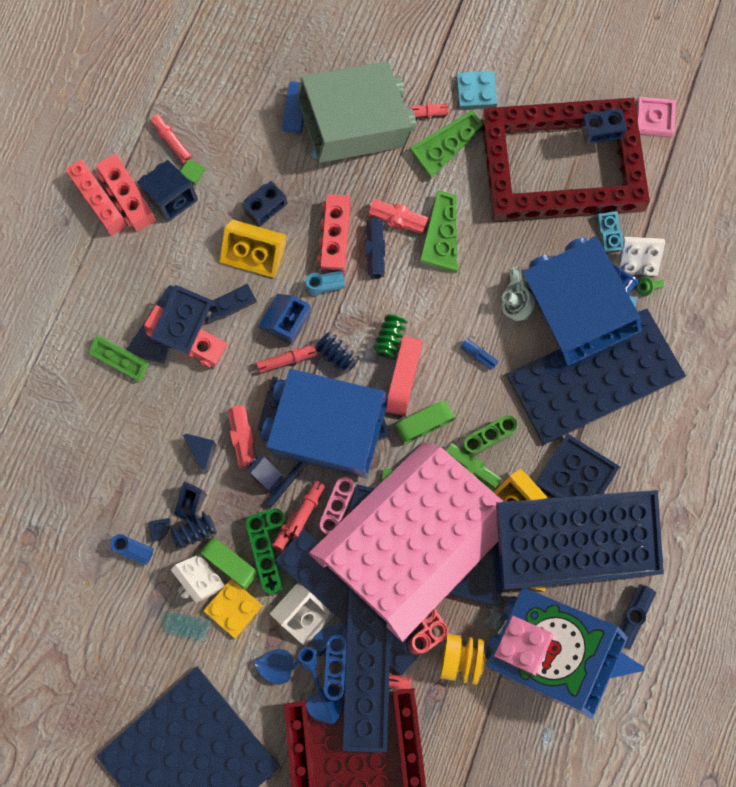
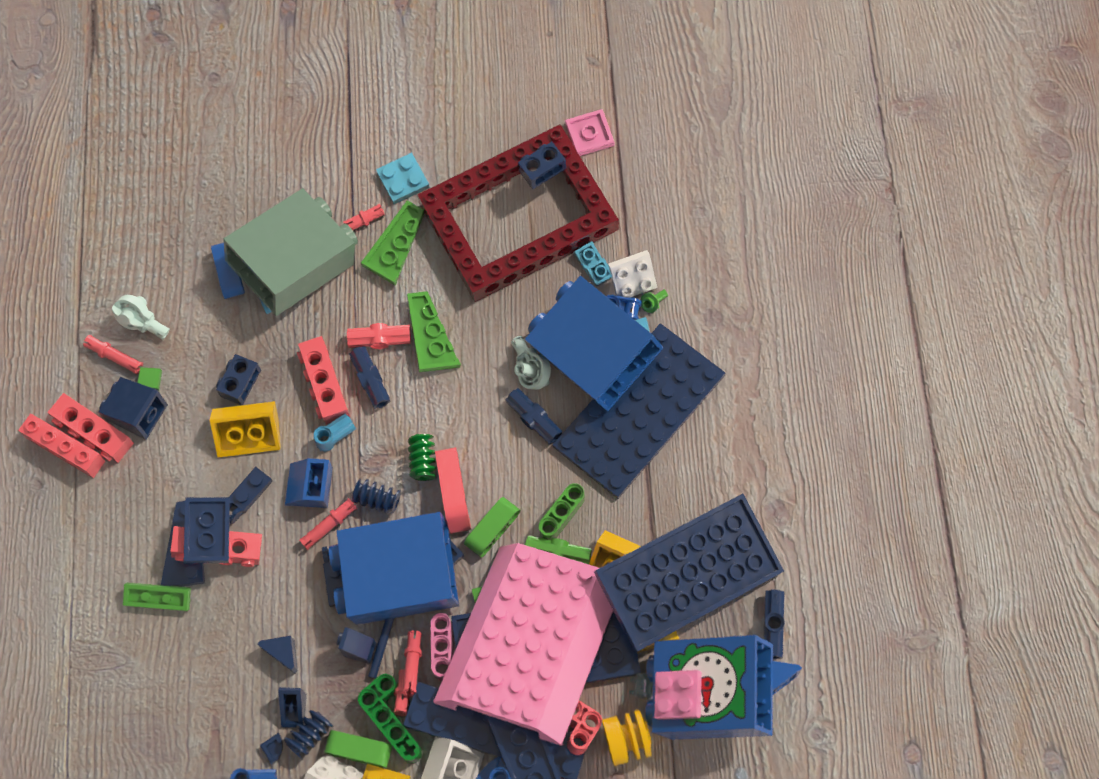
camera: 20 degrees left, 5 degrees down
coral piece [228,405,255,469] -> none
blue axle [460,338,498,370] -> none
dark blue plate [535,433,620,498] -> none
none -> light aqua pin [112,295,170,340]
none -> dark blue piece [505,388,562,445]

